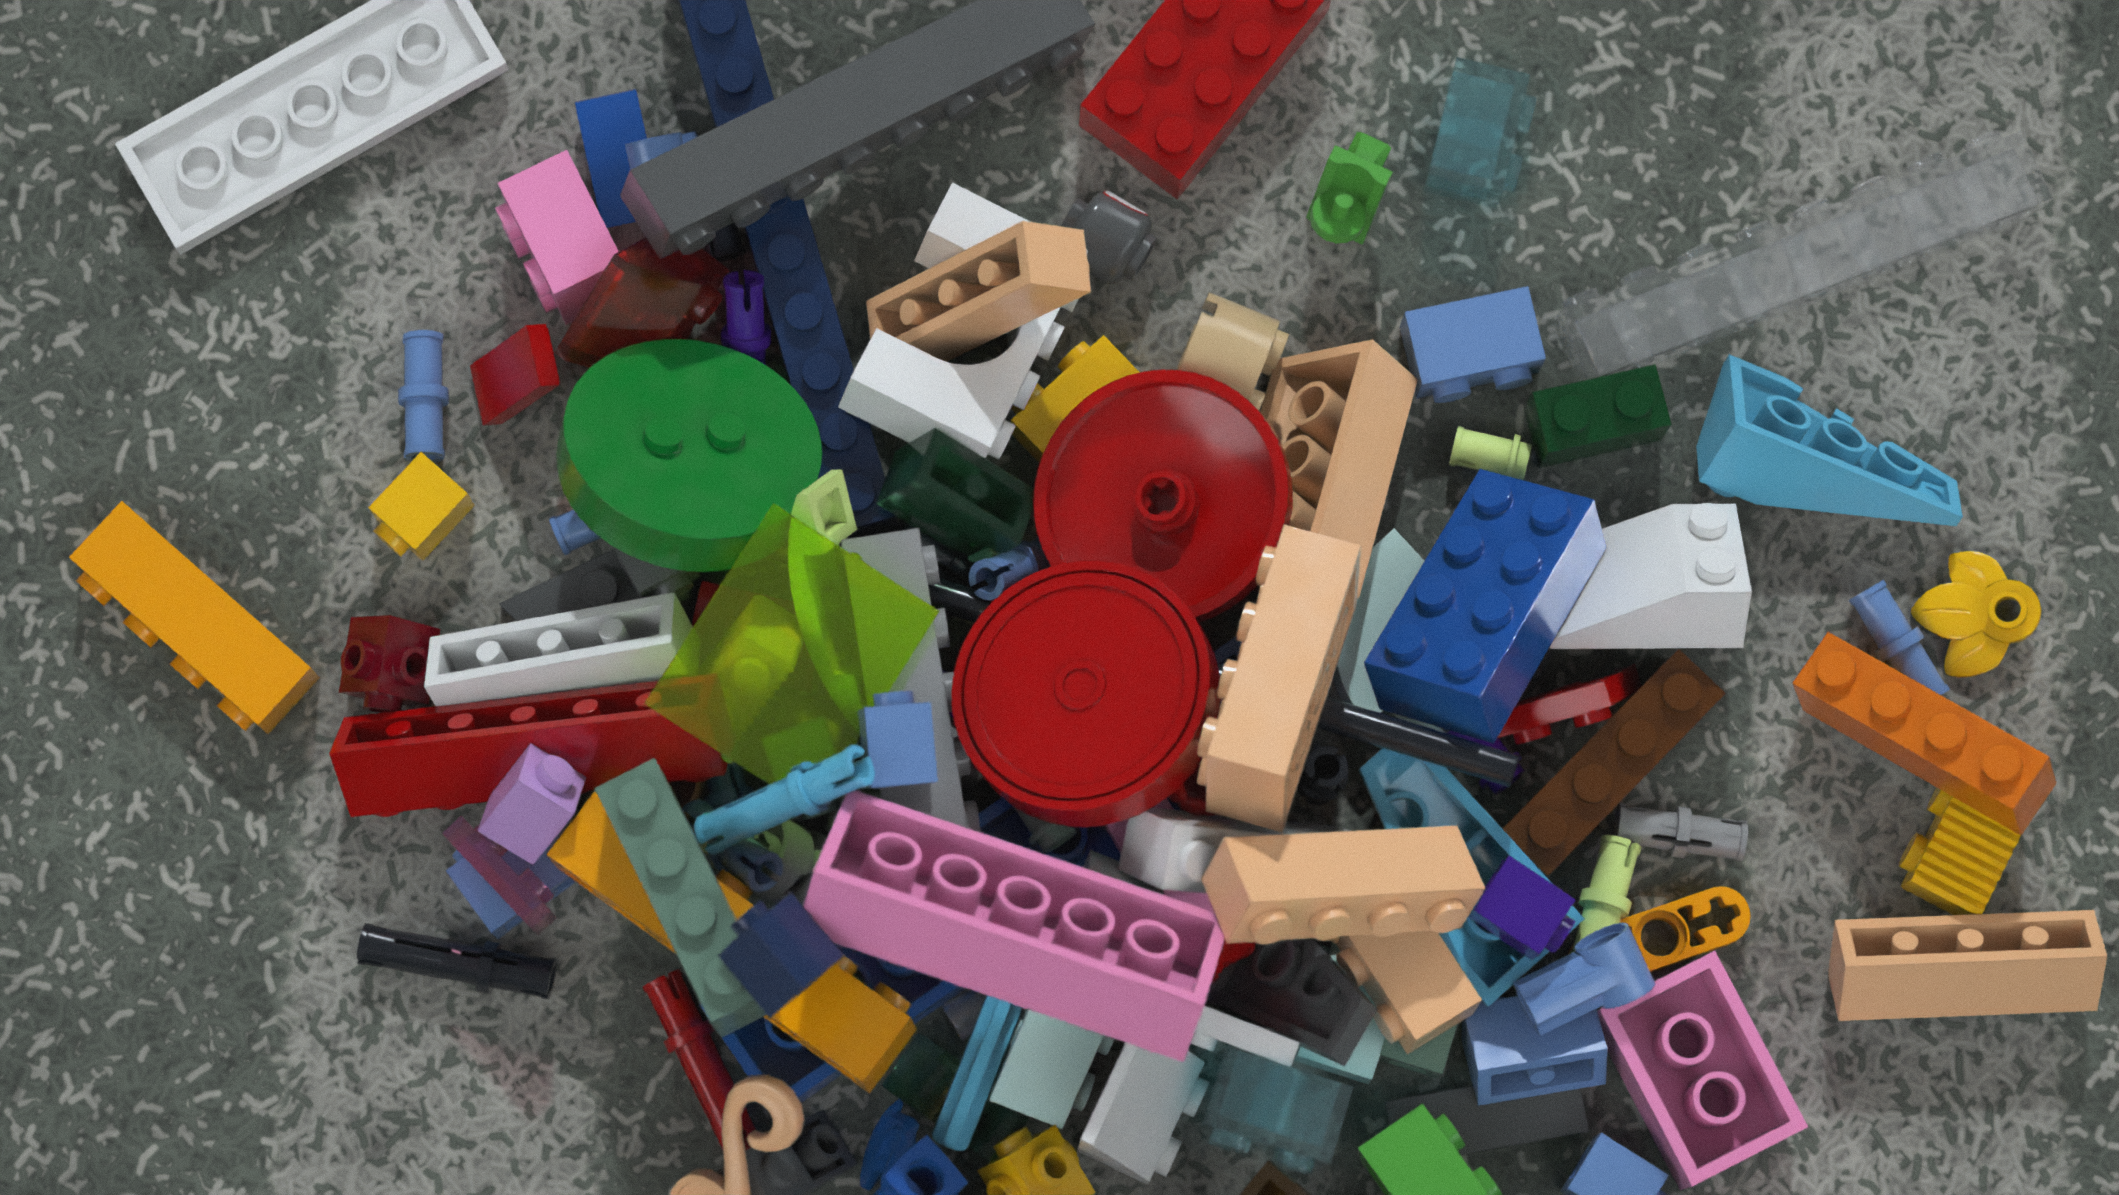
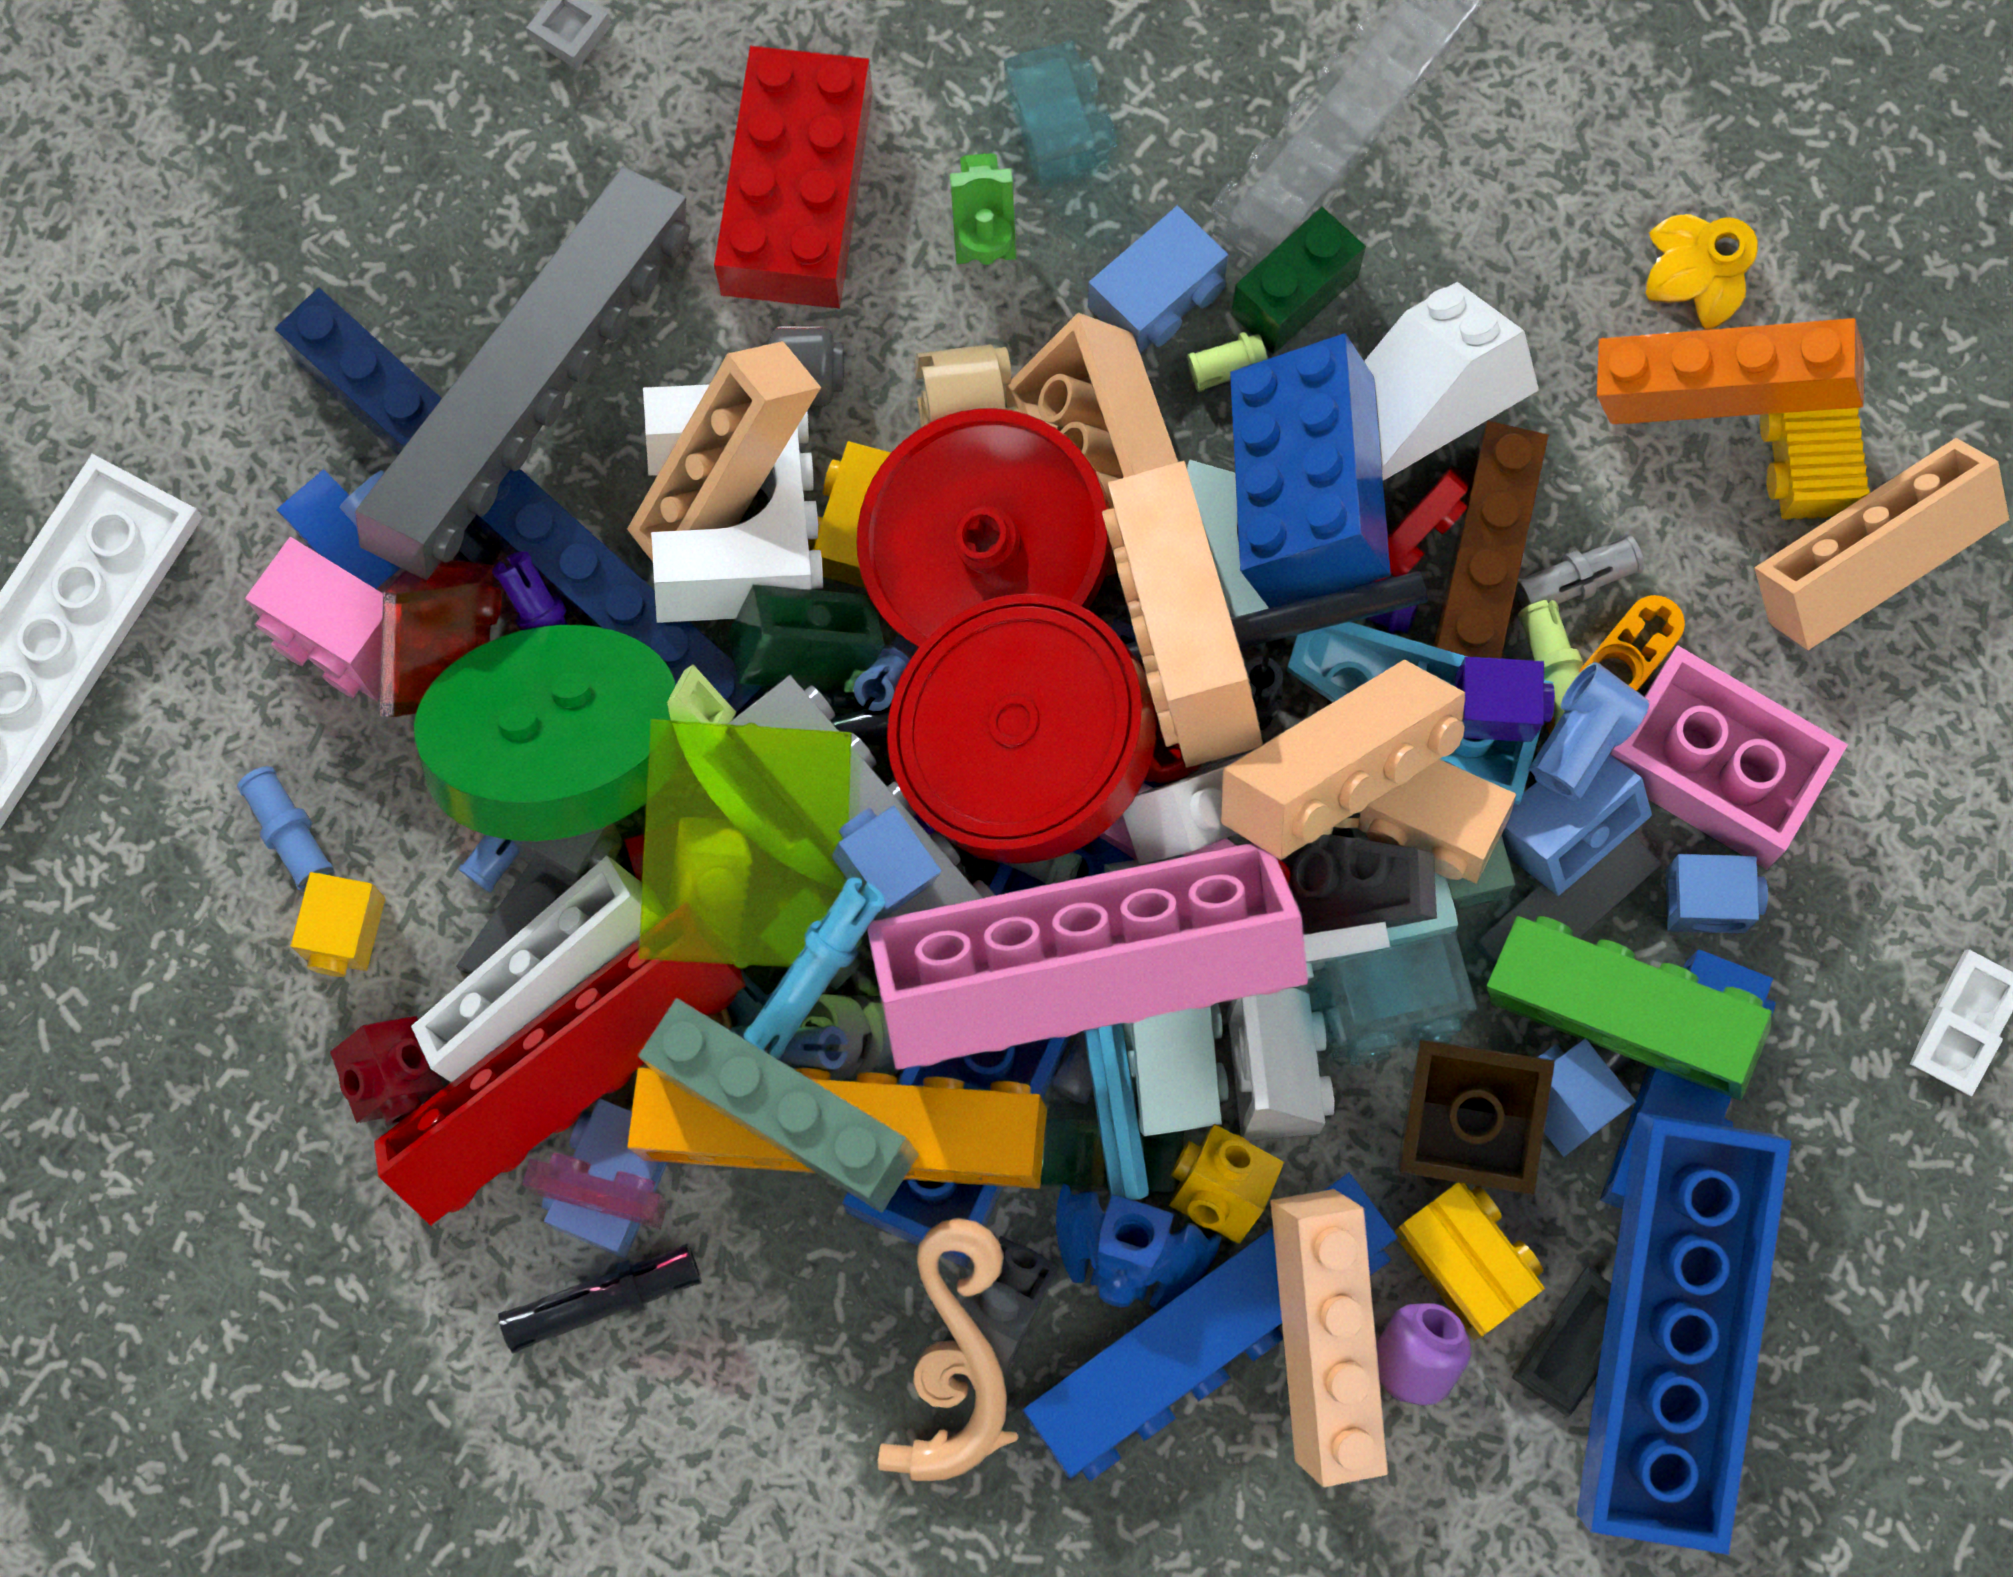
camera: 25 degrees left, 5 degrees down
light orange brick [69,501,320,734] -> none
red tile [470,324,560,426] -> none
lavender brick [478,743,586,865] -> none
red pin [642,969,756,1151] -> none
dark blue brick [718,893,844,1018] -> none
medium azure wedge [1696,354,1963,526] -> none
medium blue pin [1849,580,1950,695] -> none

